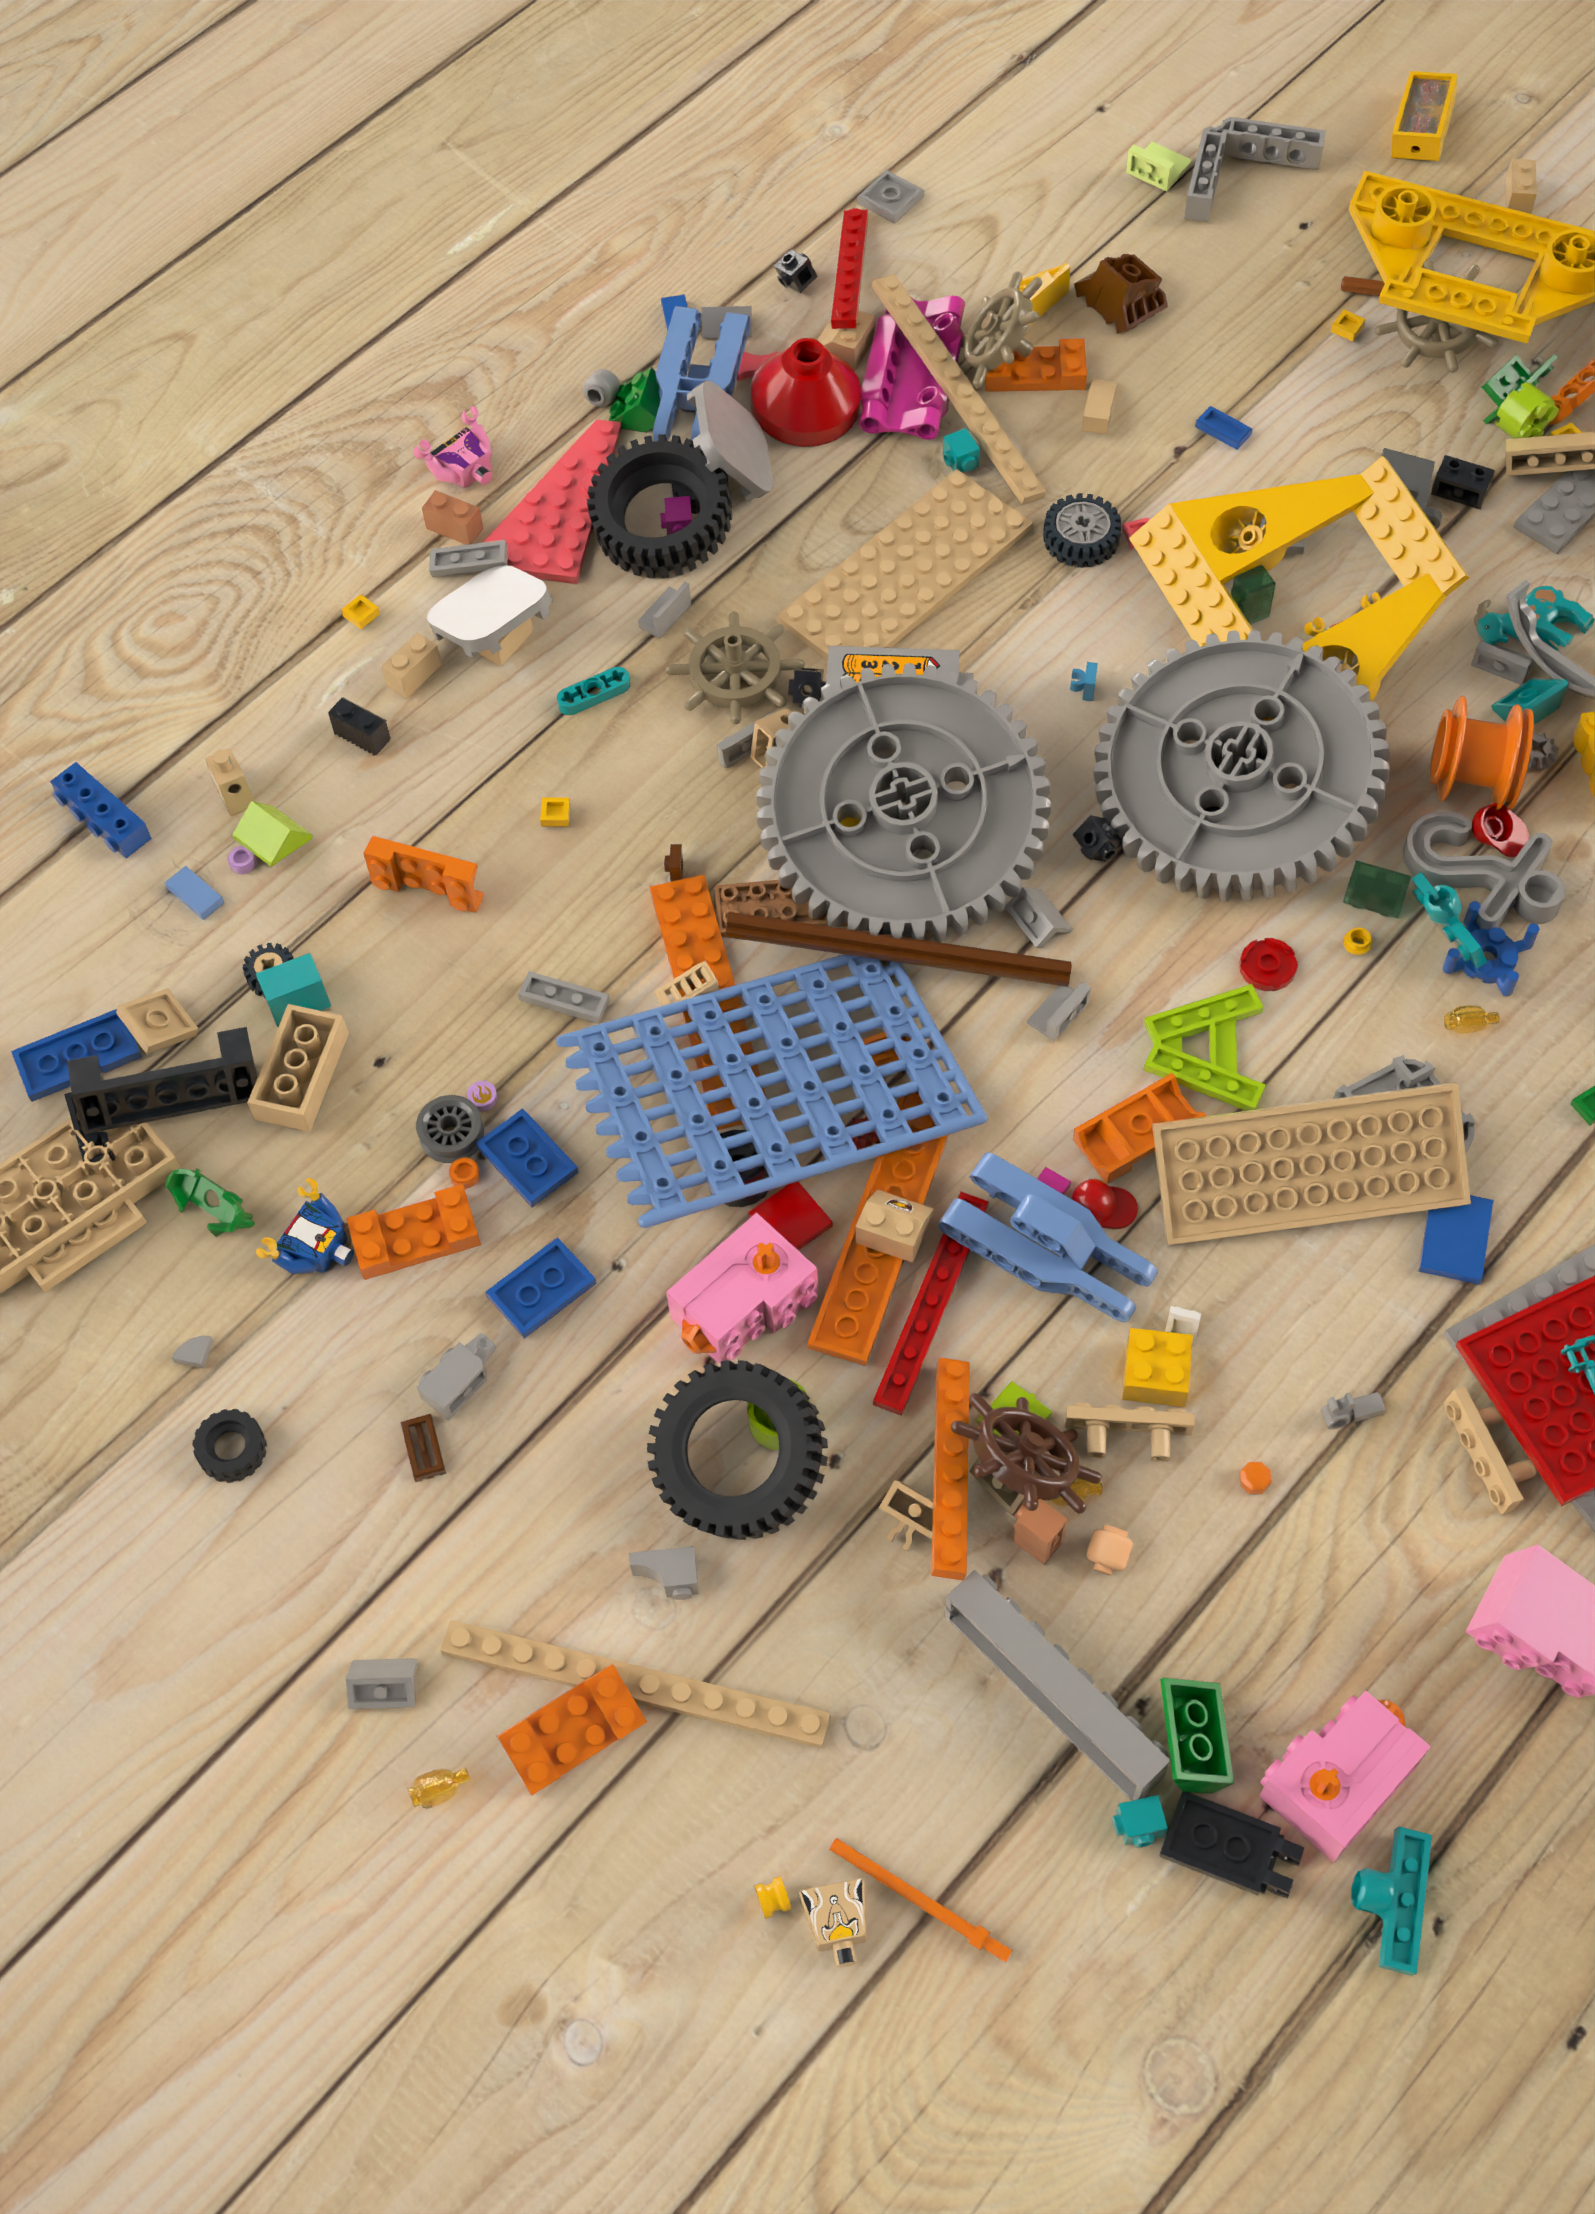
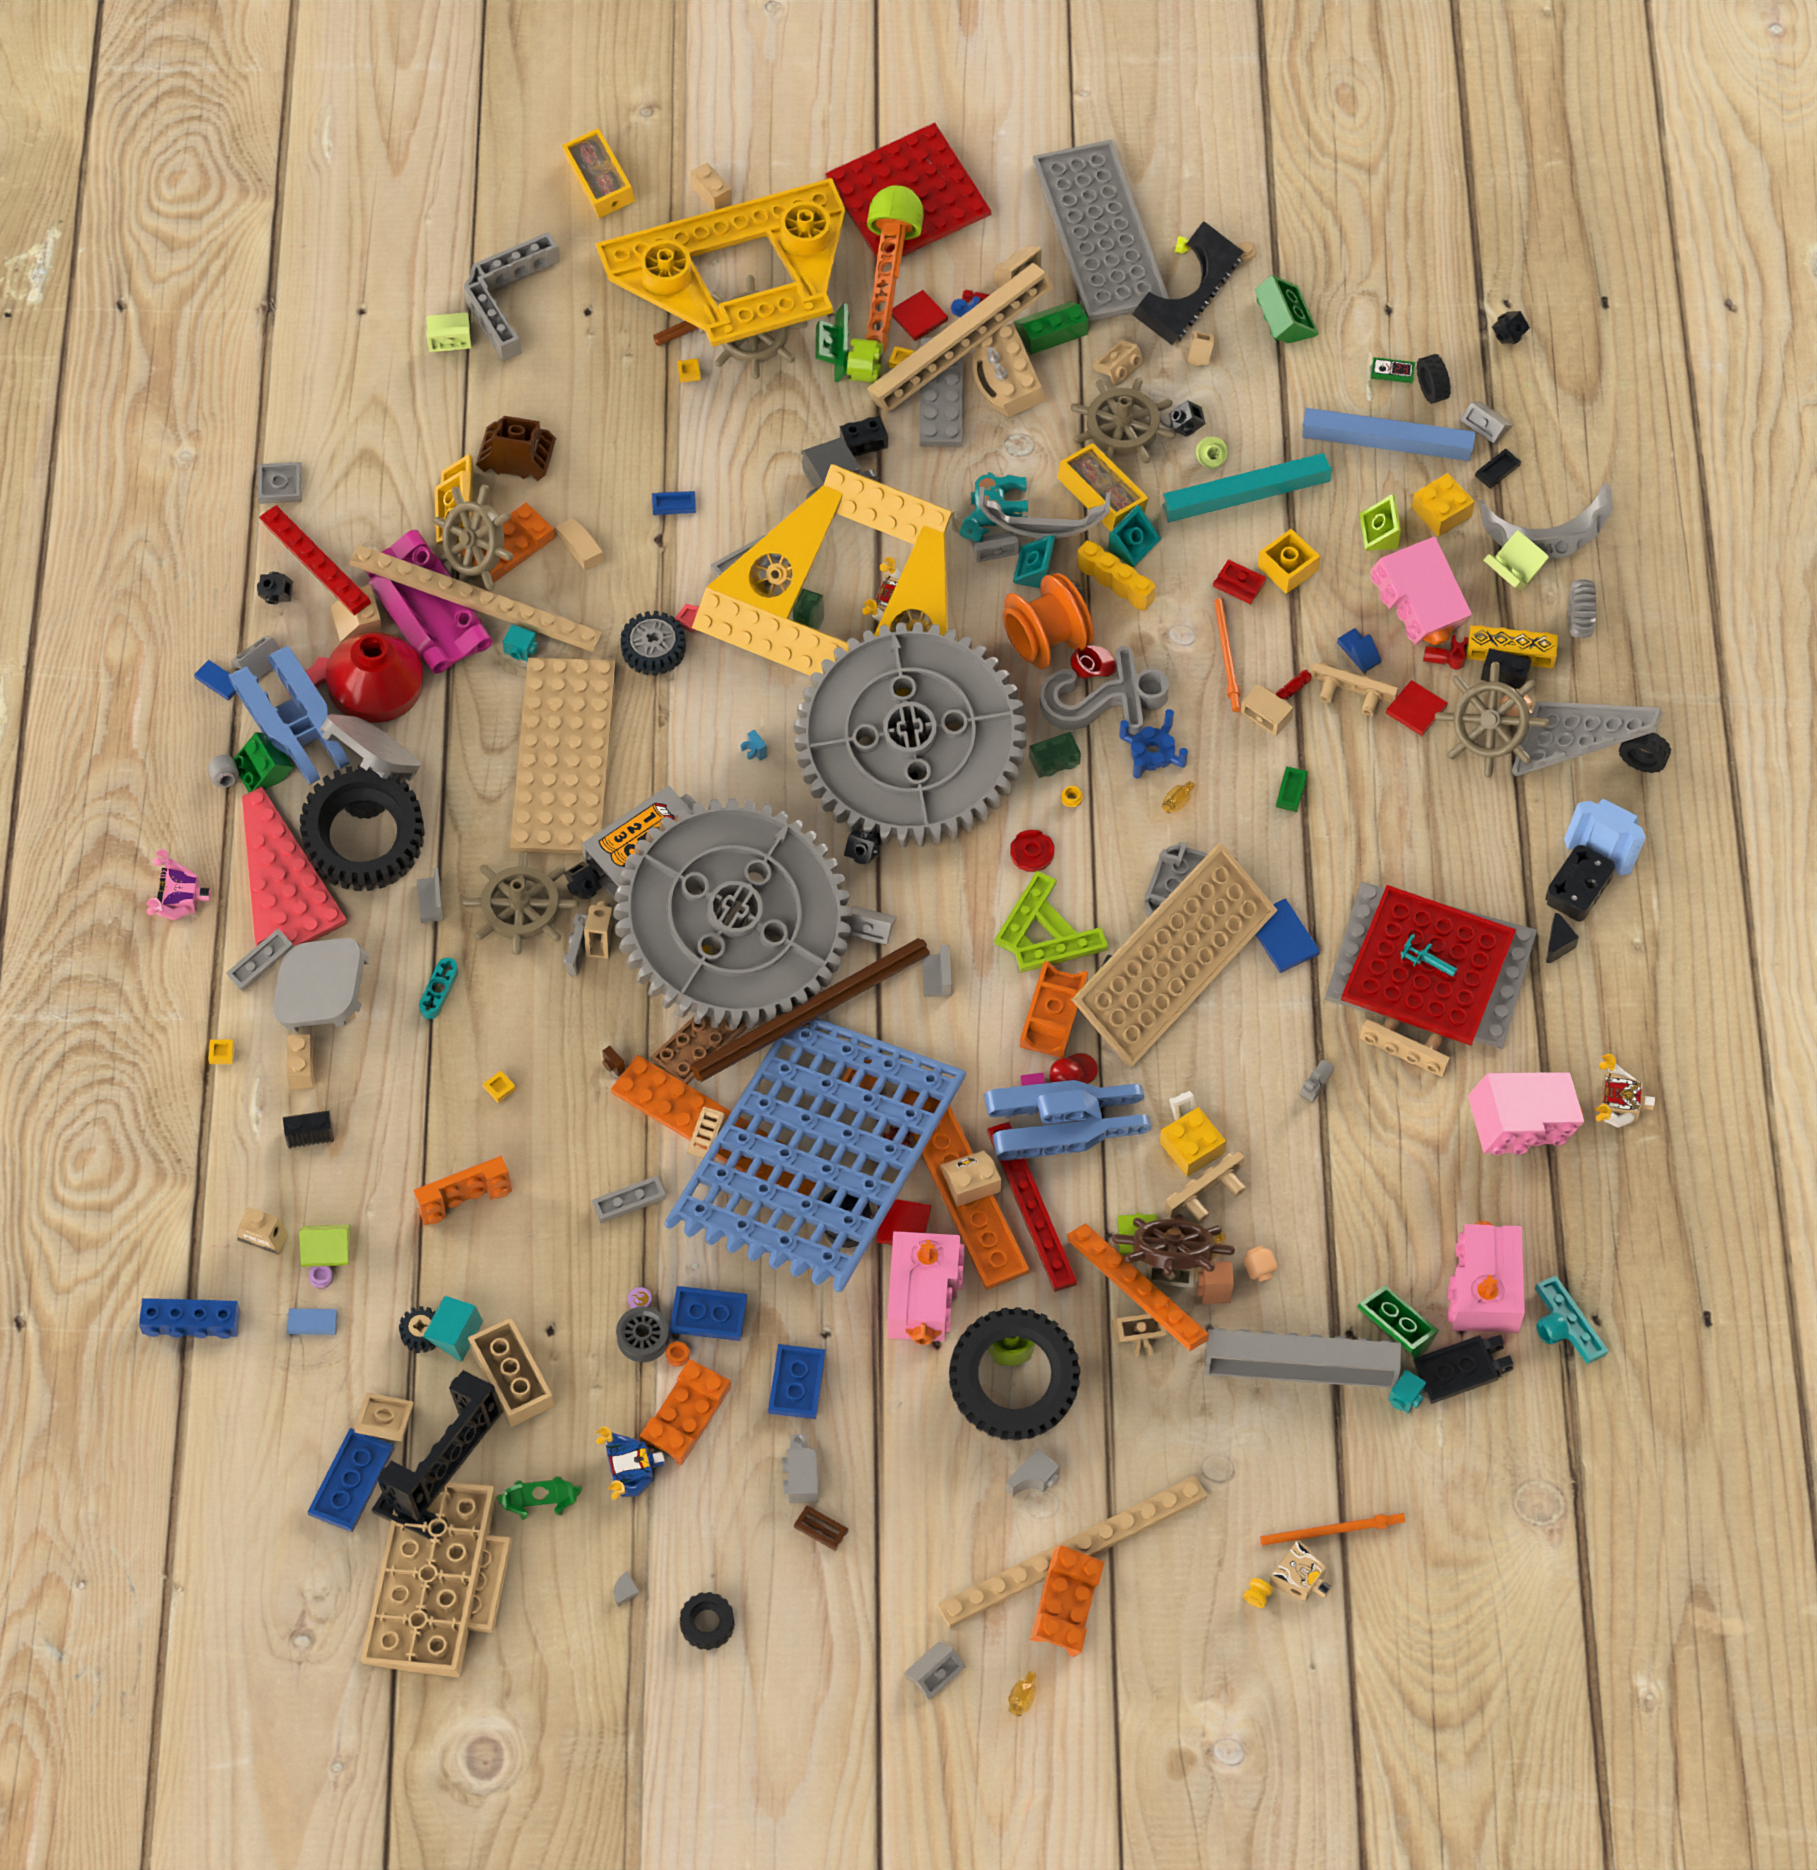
camera: 45 degrees left, 0 degrees up
nougat brick [422,490,483,545] -> none
magenta brick [660,496,692,535] -> none
orange tile [1239,1462,1272,1494] -> none
teal plate [1411,872,1487,969] -> none

